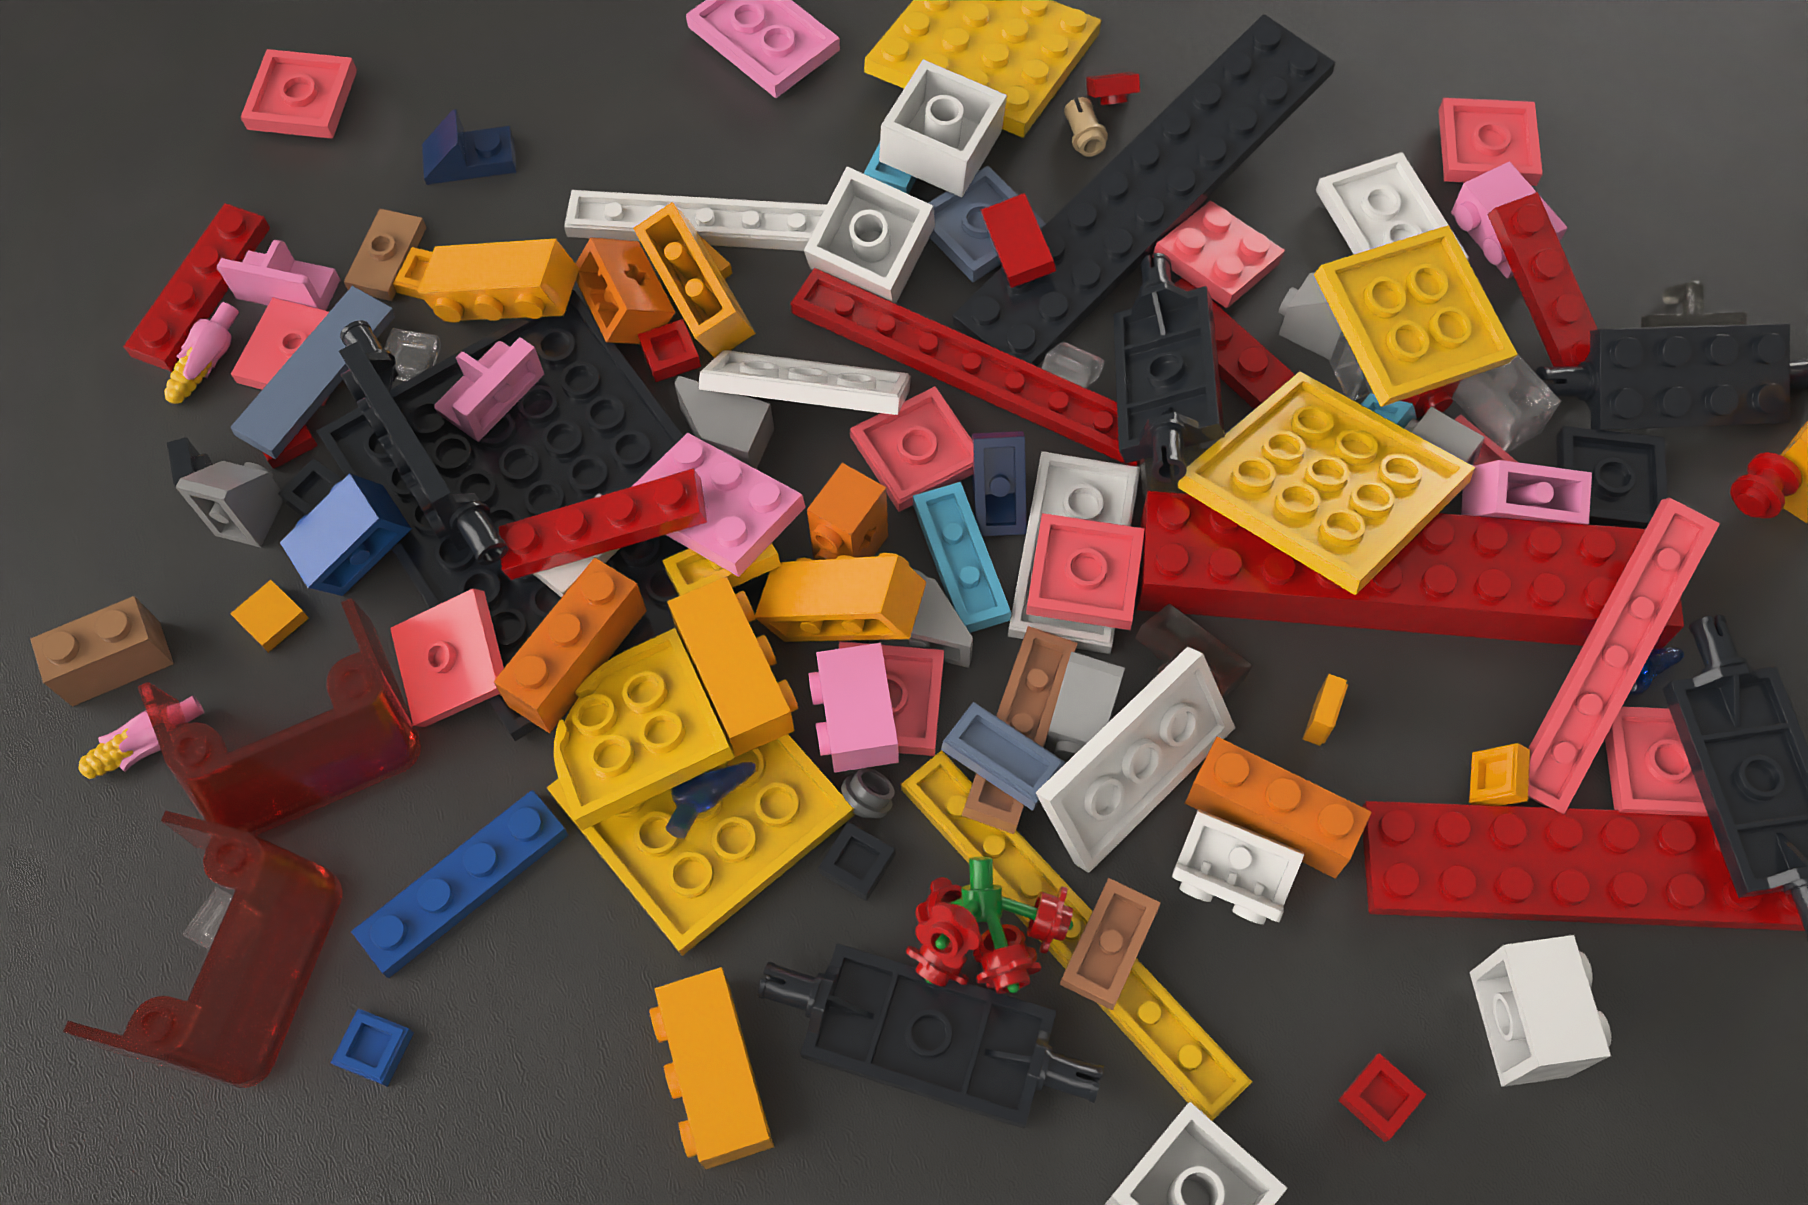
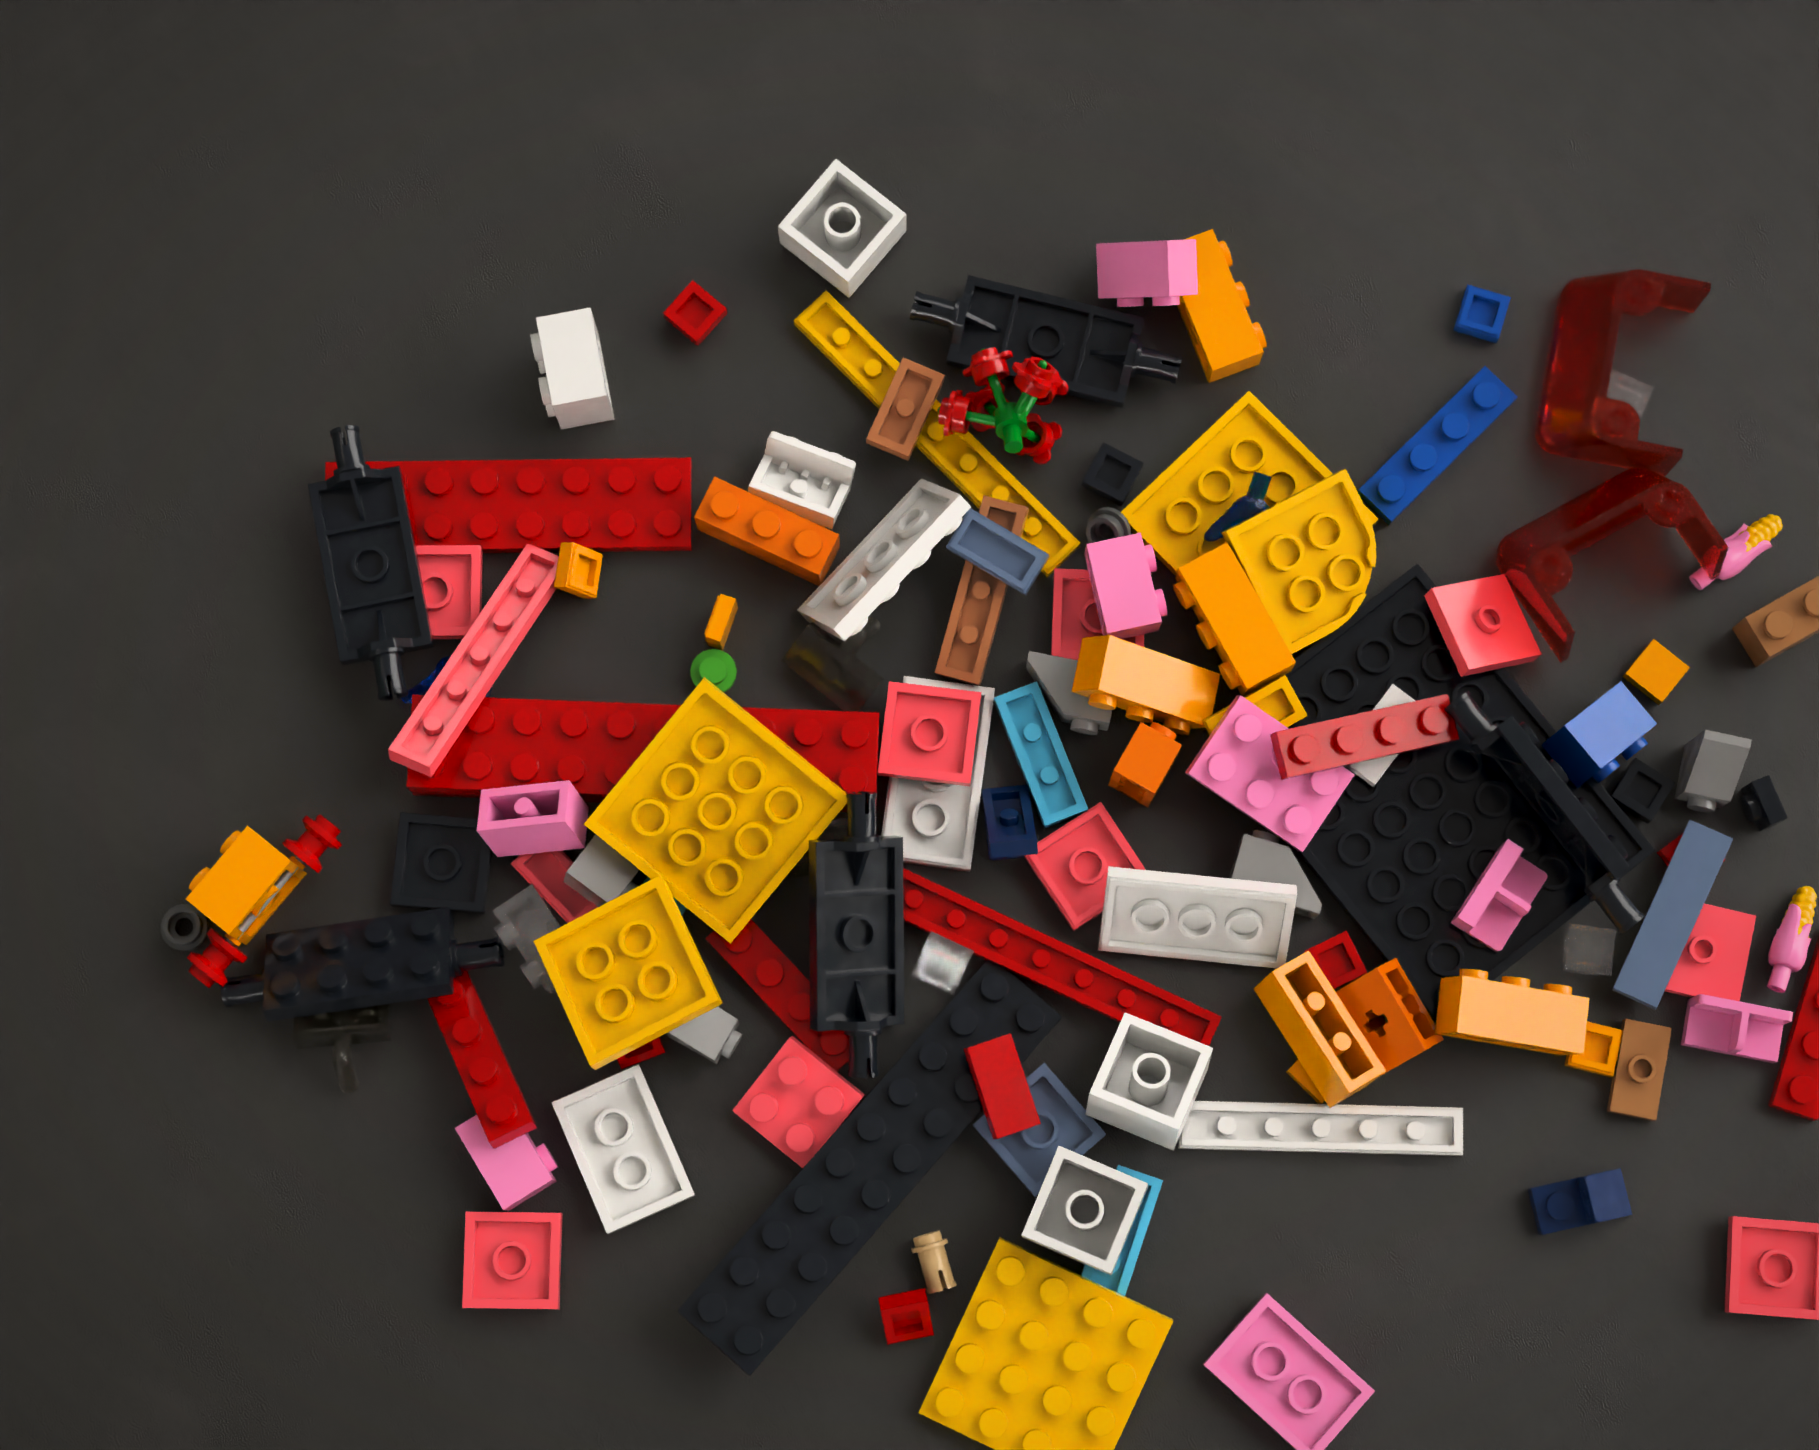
camera: 175 degrees right, 15 degrees up
orange brick [493,557,647,733] -> none
light grey slope [1045,652,1125,763] -> none
none -> bright green plate [690,649,737,693]
none -> bright pink brick [1096,239,1198,307]

